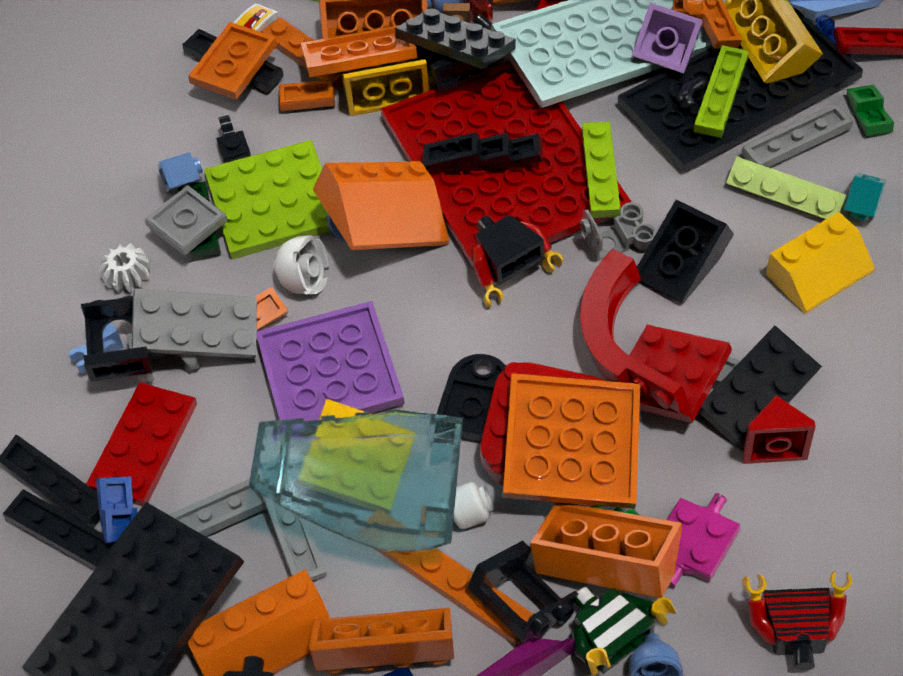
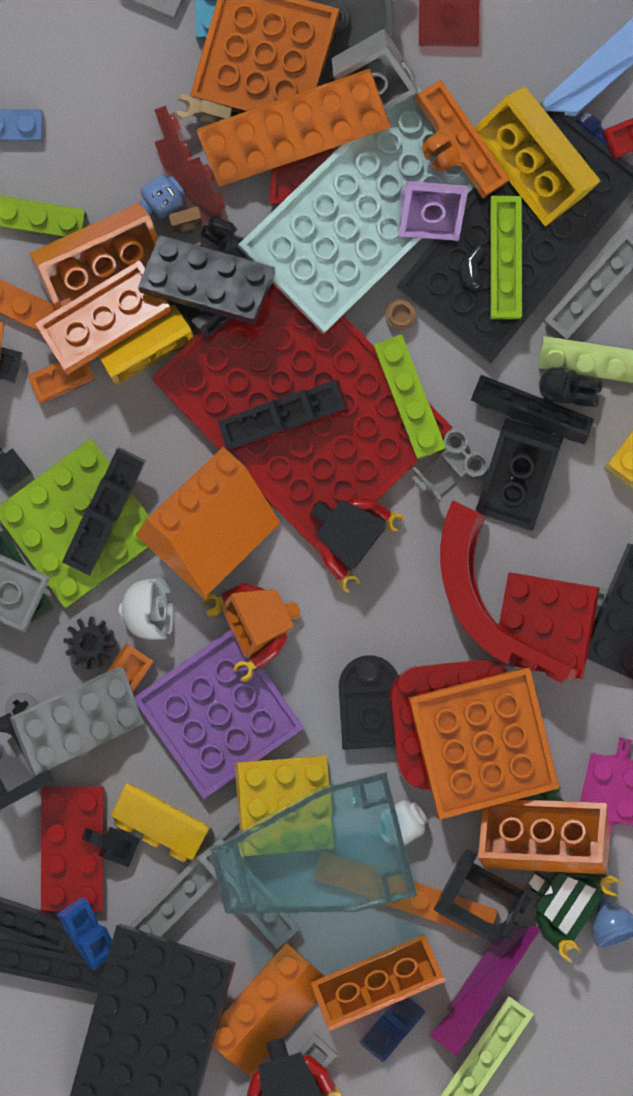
camera: 25 degrees left, 30 degrees up
none -> black slope [62,447,147,576]
none -> black gear [63,617,116,669]
none -> black plate [81,827,140,867]
none -> yellow slope [111,783,211,863]
none -> orange torso [203,583,300,682]
none -> medium nougat plate [385,300,416,330]
none -> black plate [470,375,594,445]
none -> black piece [539,367,603,407]

